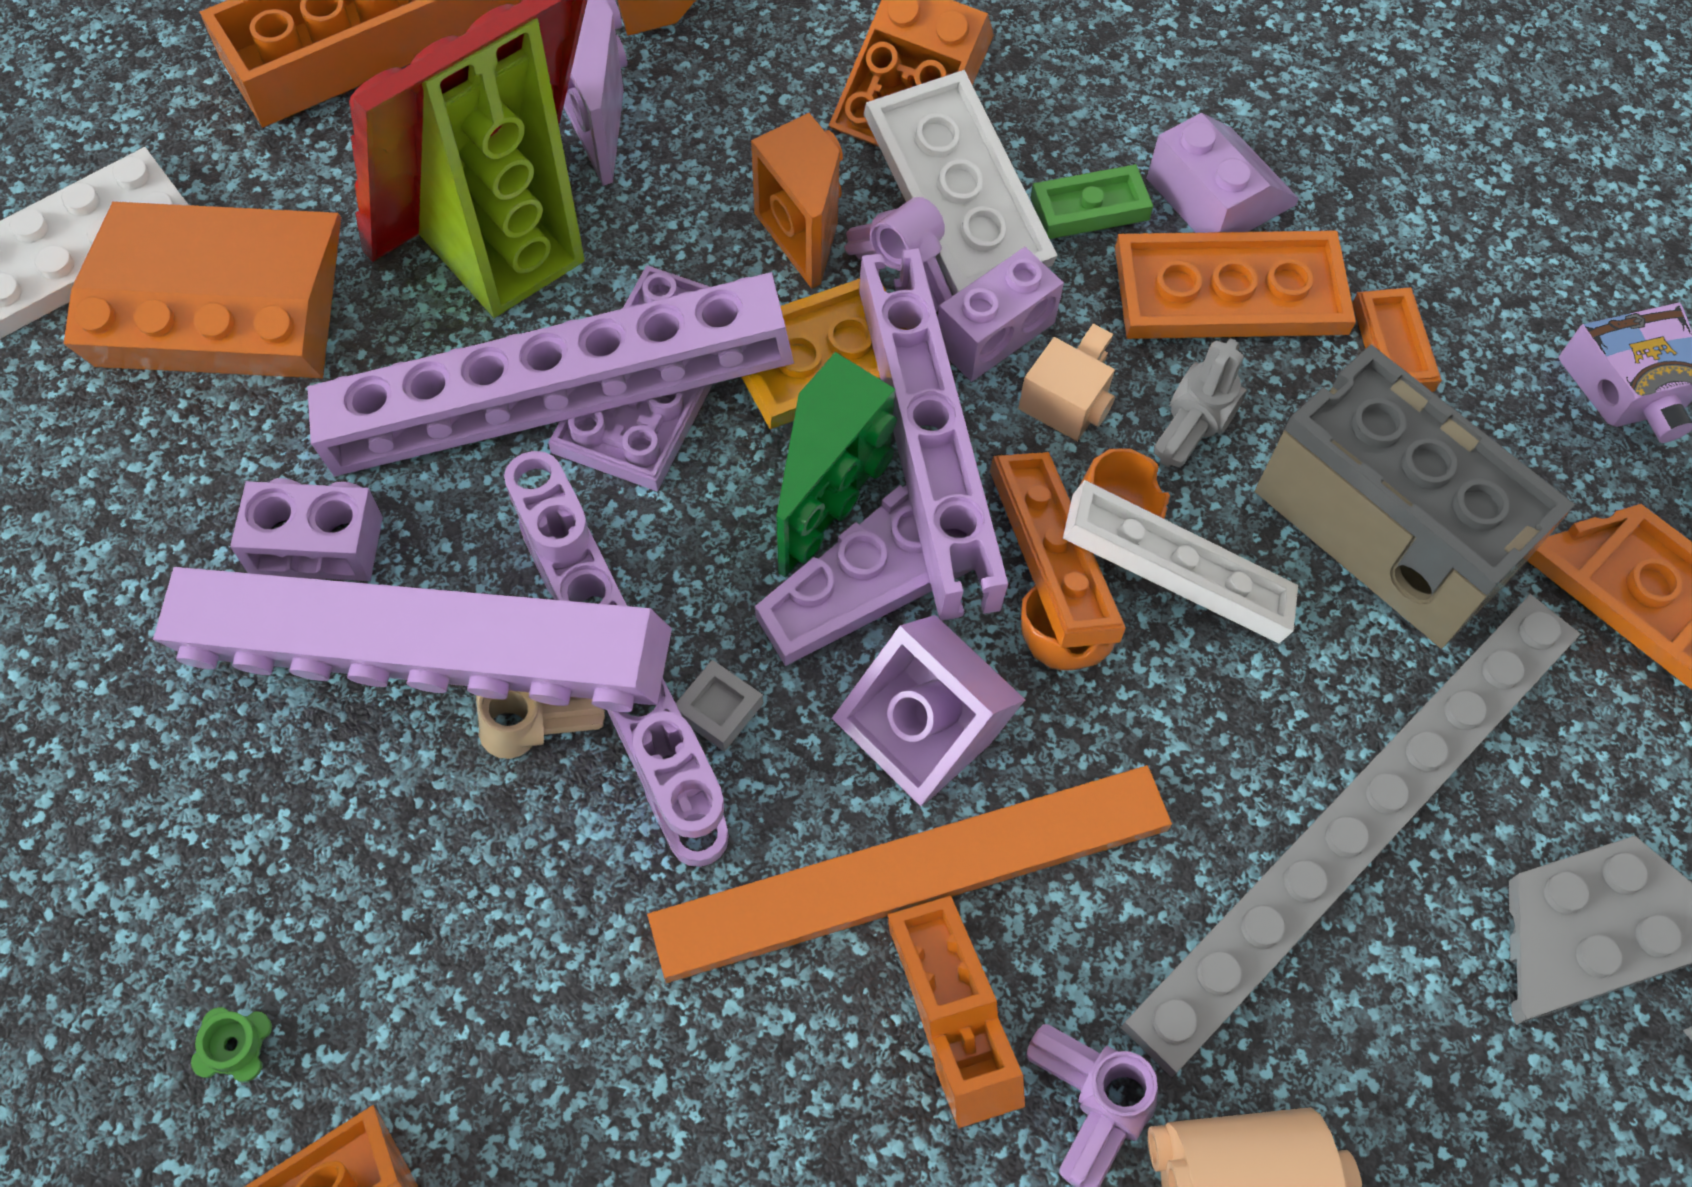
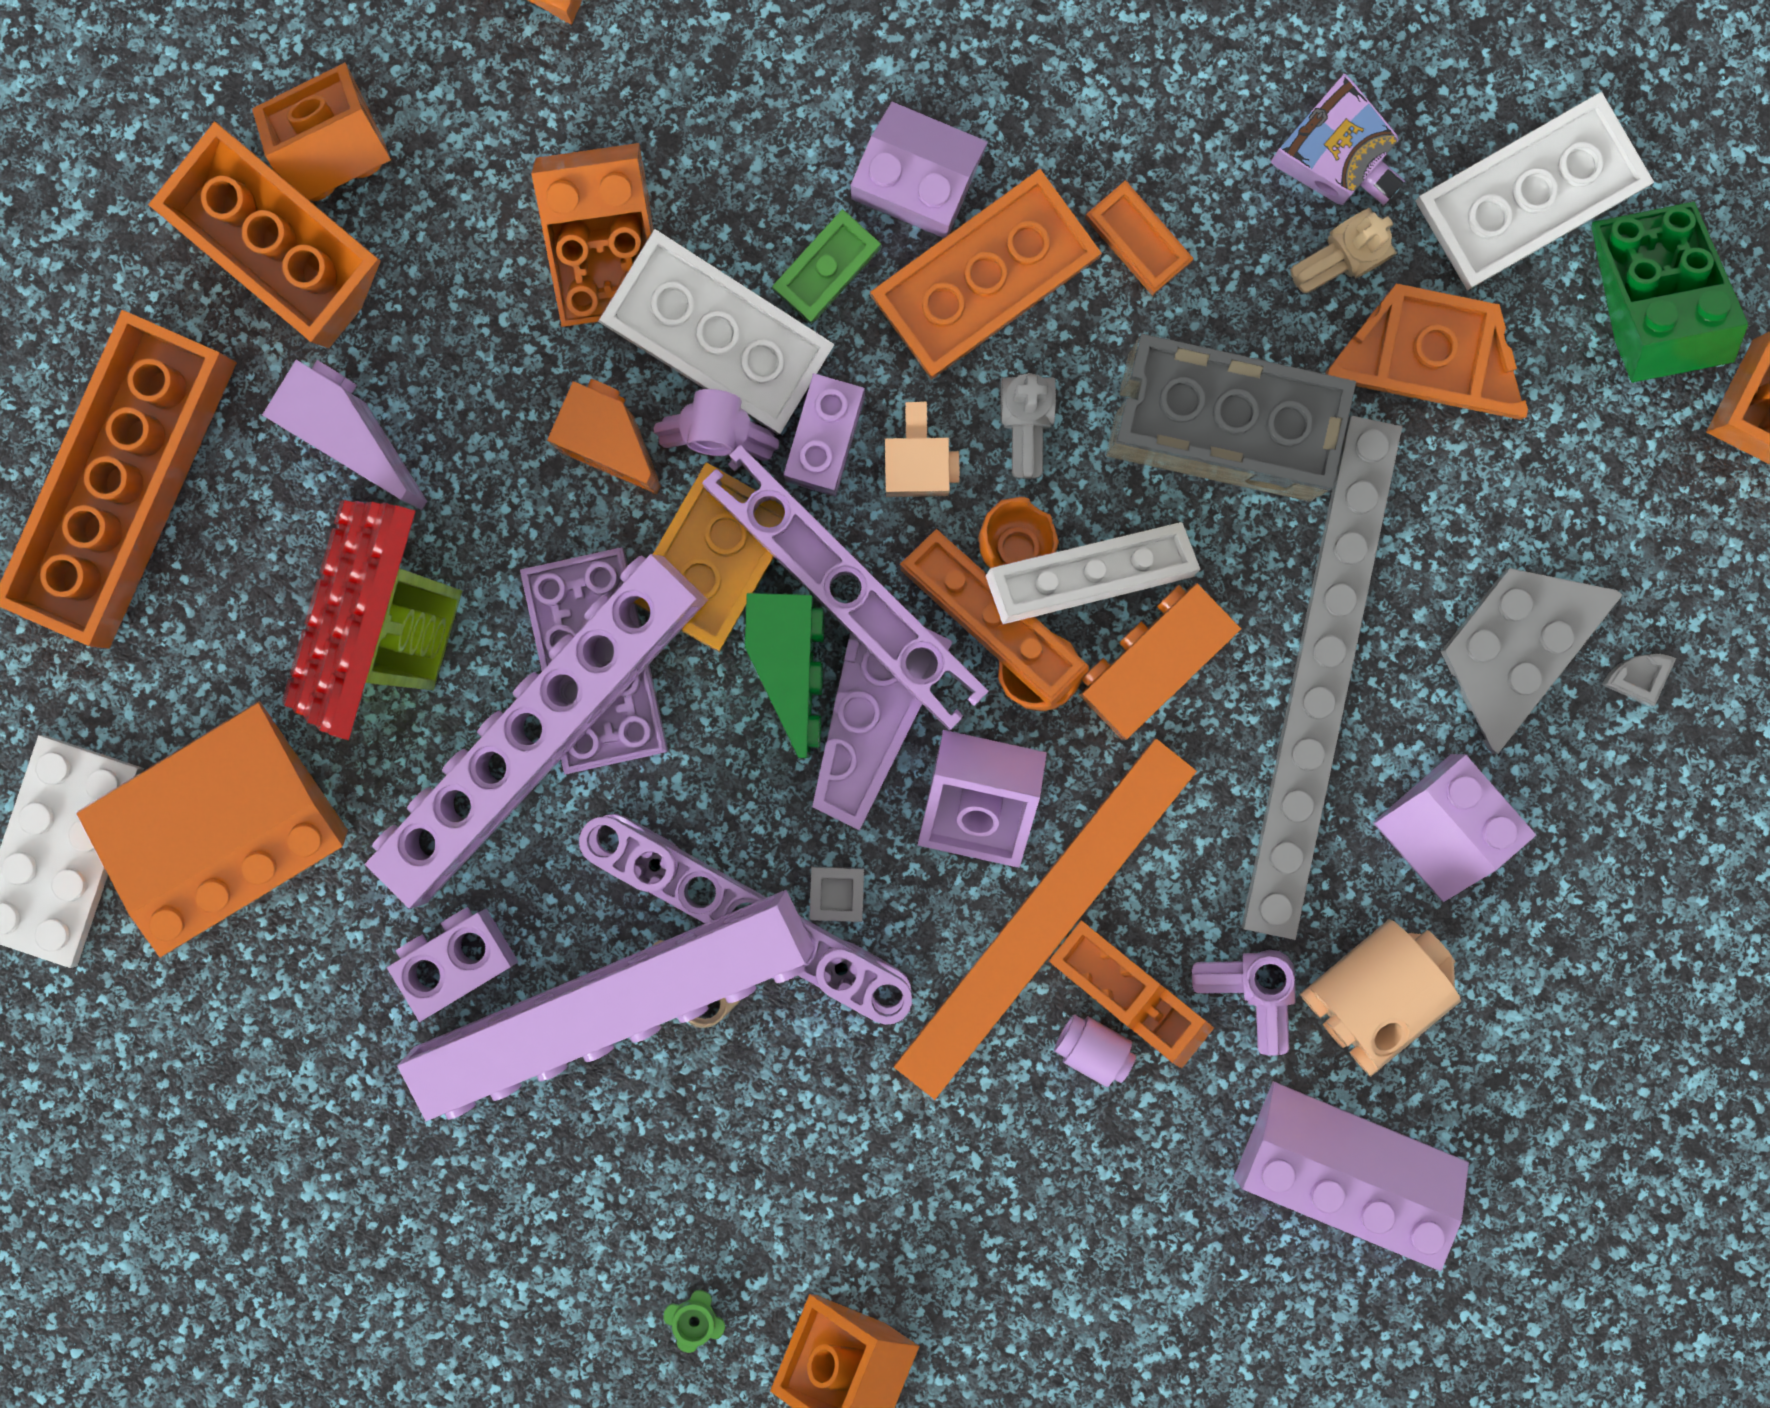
camera: 25 degrees left, 25 degrees up
none -> lavender brick [1054,1014,1136,1087]
none -> orange brick [1078,583,1241,740]
none -> tan axle [1290,208,1397,293]
none -> lavender slope [1373,754,1536,902]

